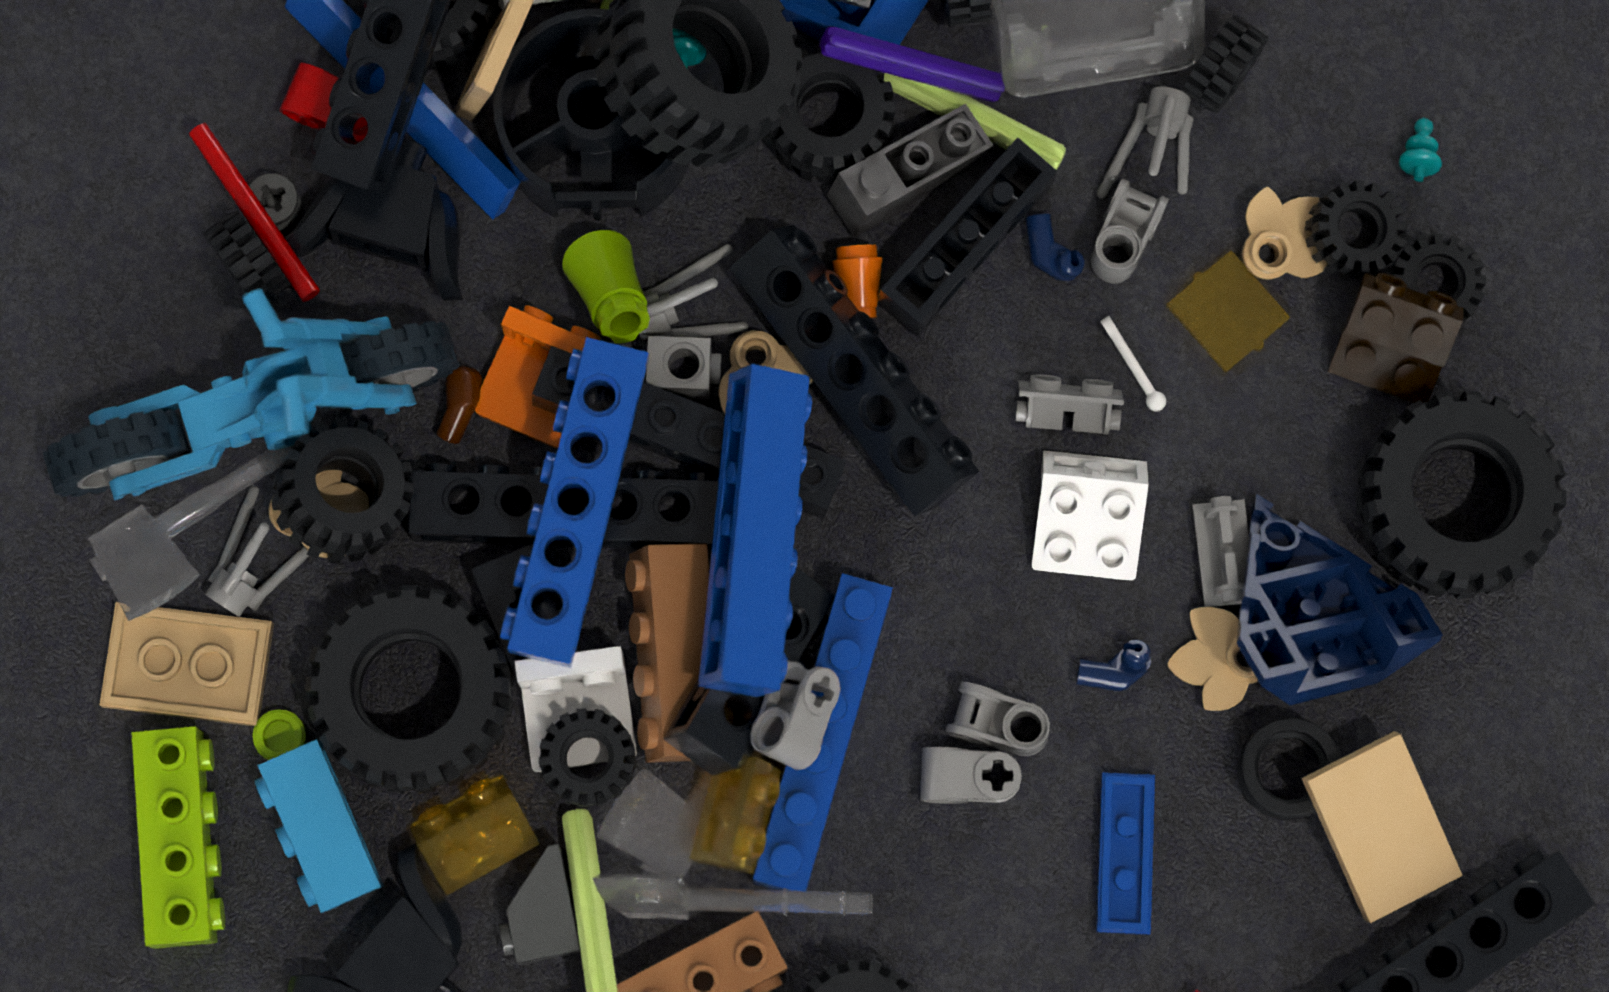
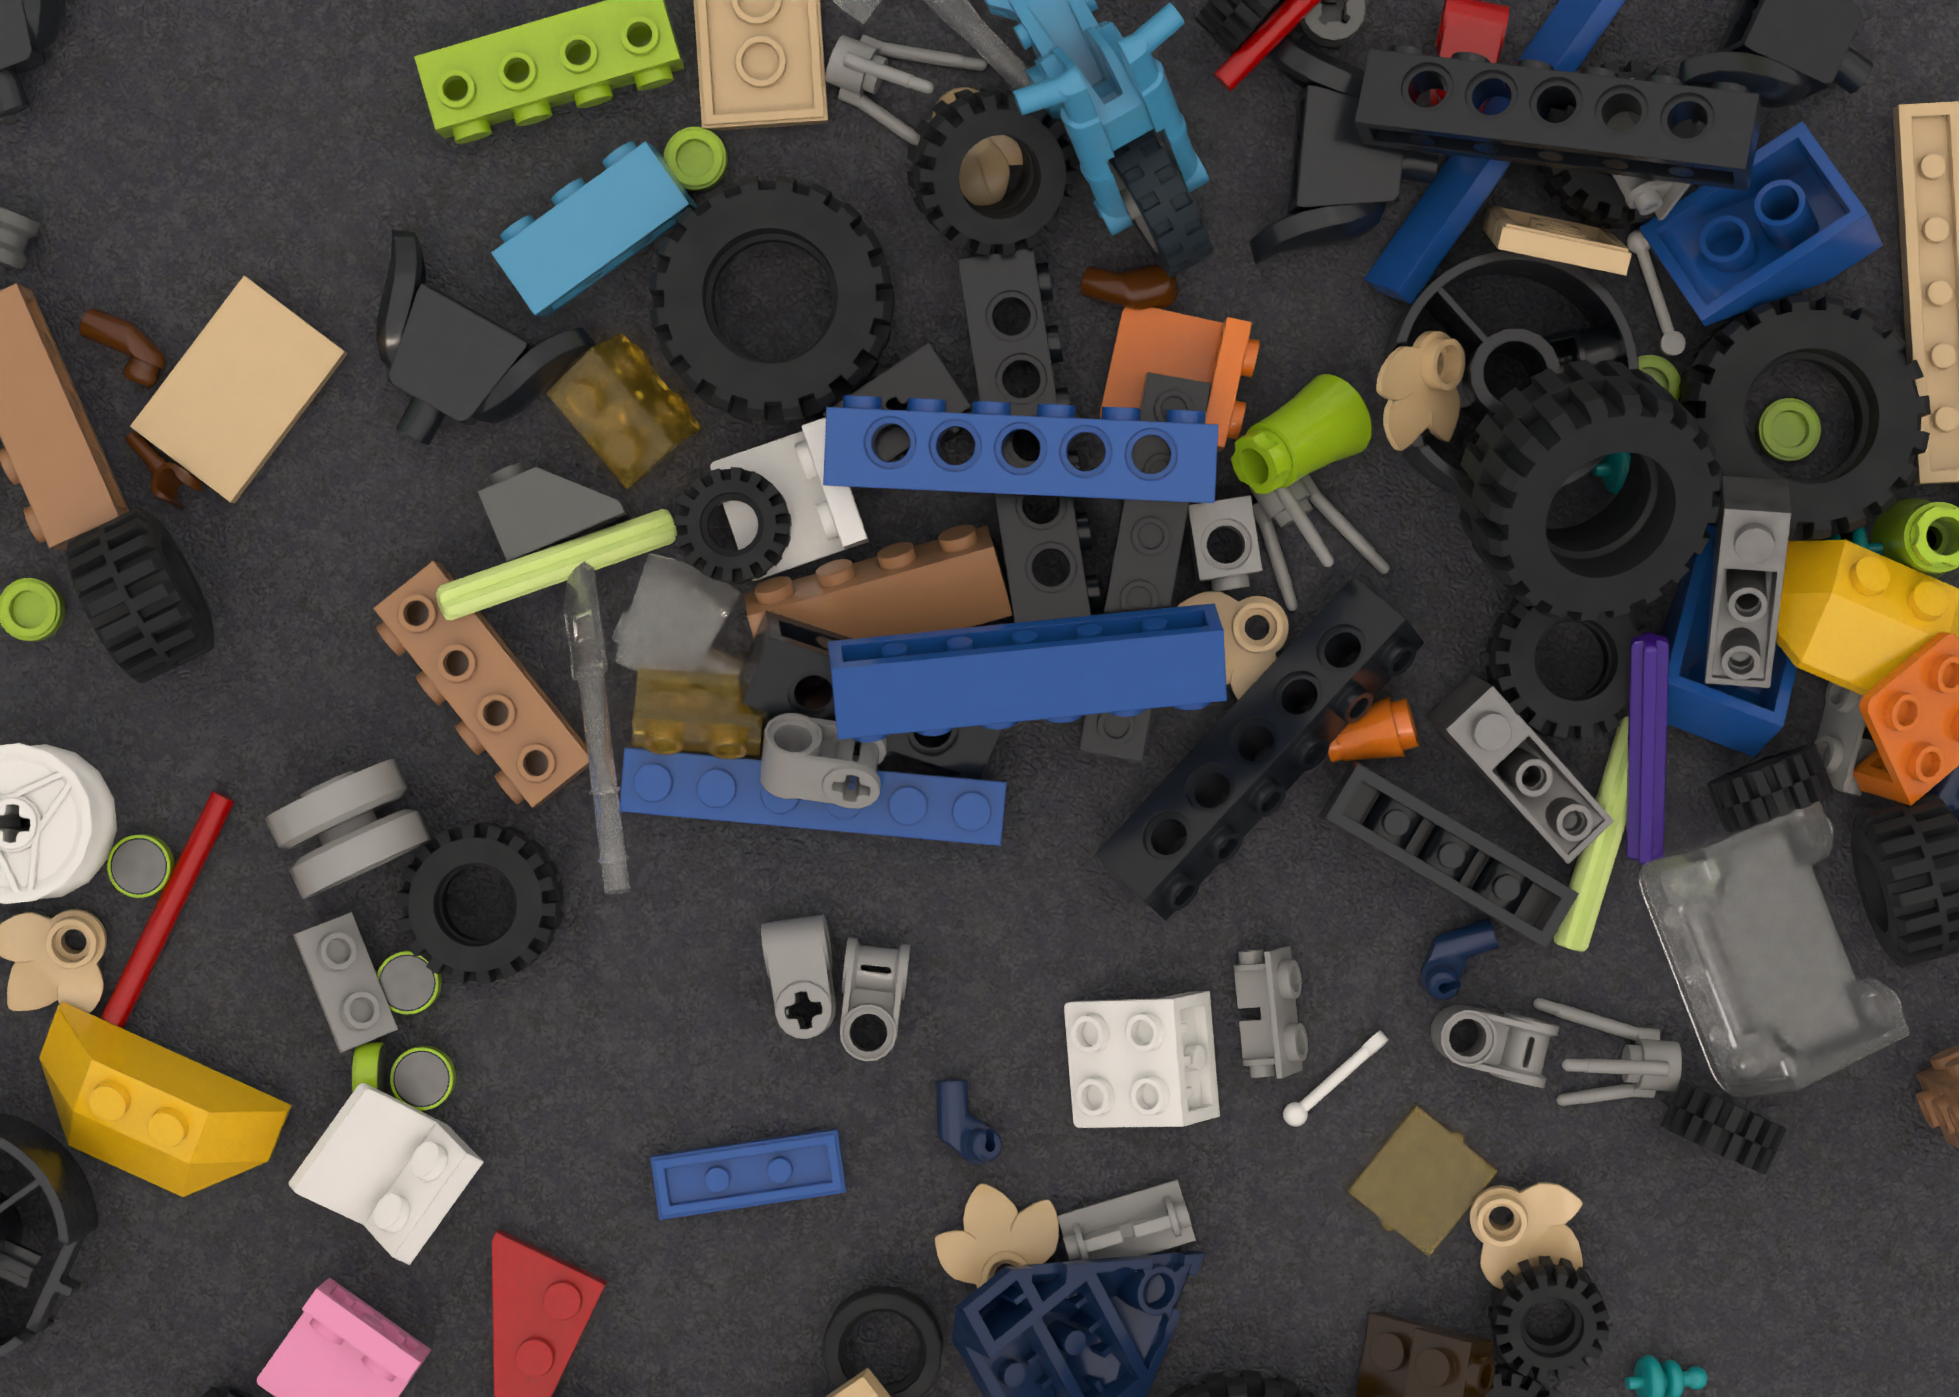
camera: 75 degrees right, 10 degrees up
none -> tan plate [1376,331,1465,451]

